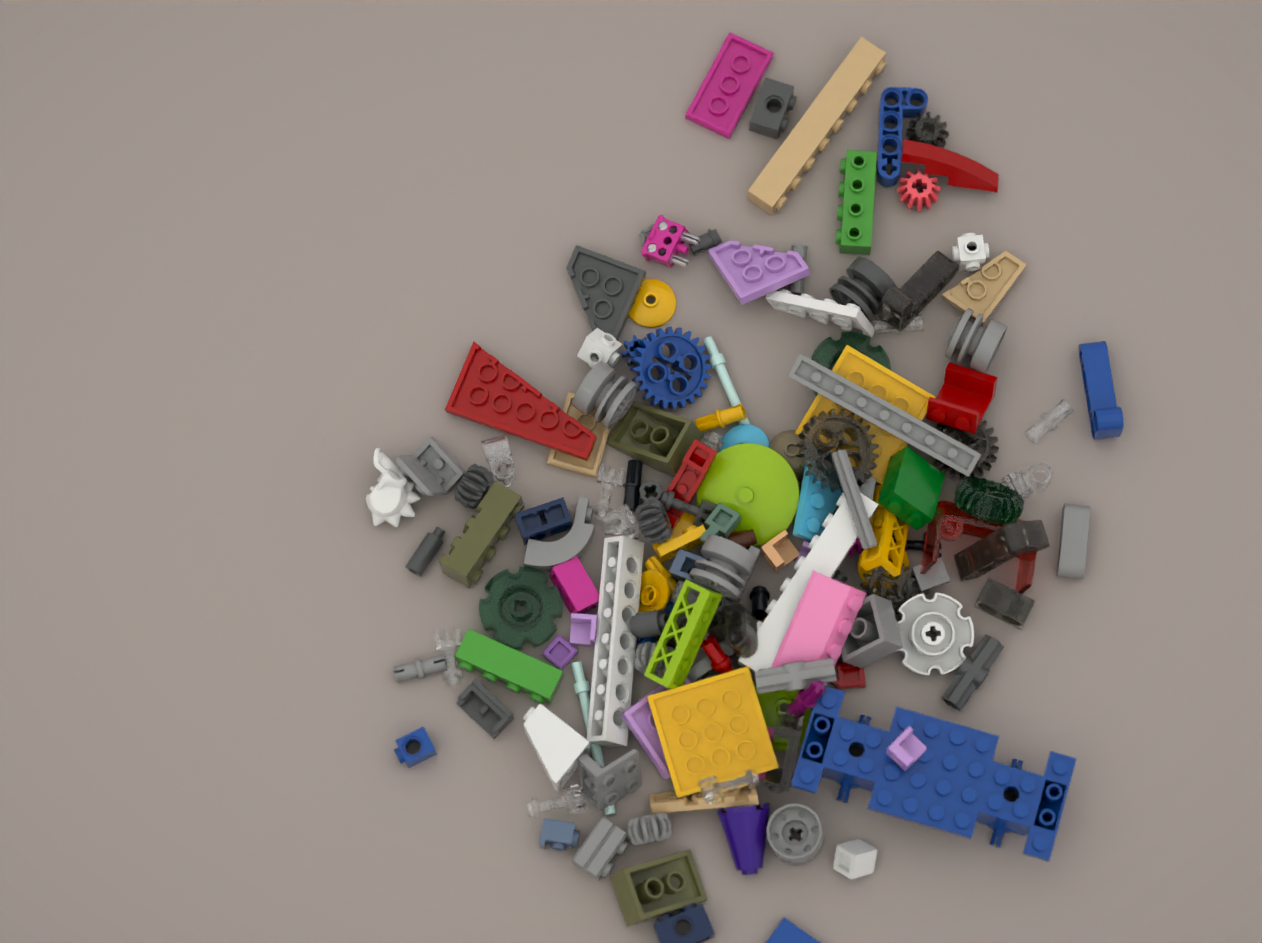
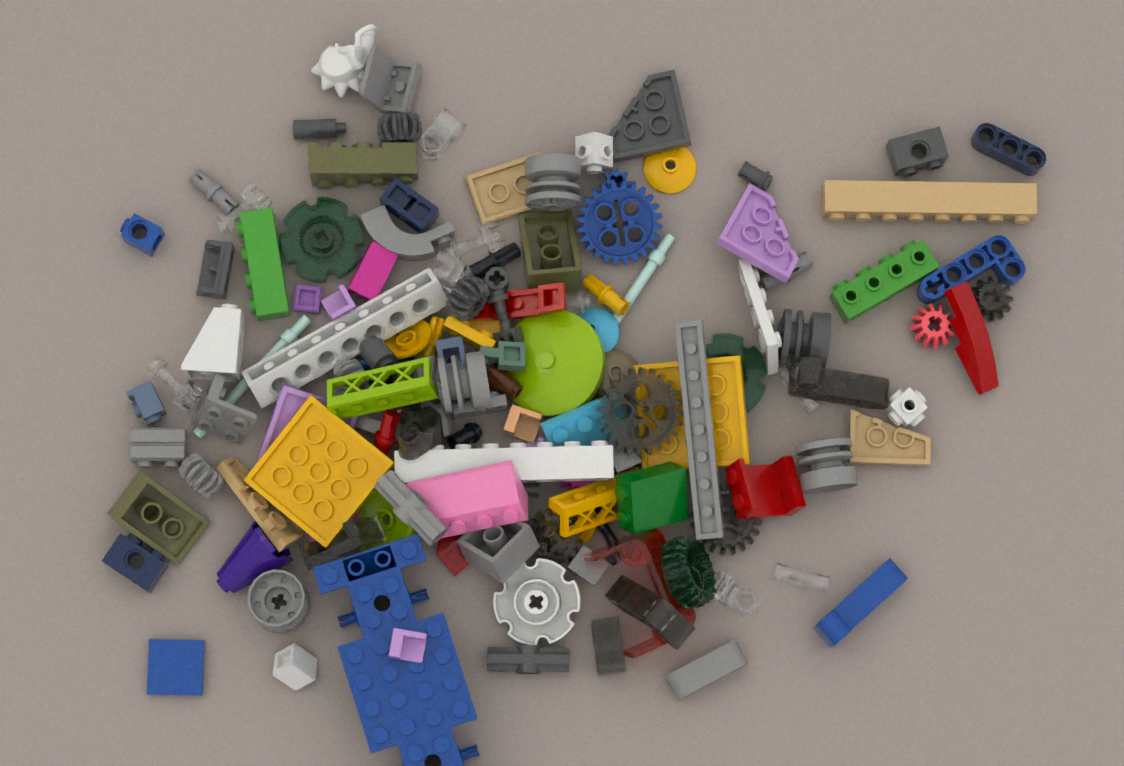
camera: 45 degrees right, 5 degrees up
red wing [445,341,597,461] -> none
dark pink piece [639,215,700,268] -> none
dark pink tile [685,32,774,139] -> none
clear hinge [698,769,760,804] -> none
magenta axle [787,680,825,718] -> none
light grey axle [832,450,877,549] -> none
none -> dark blue beam [971,123,1046,176]

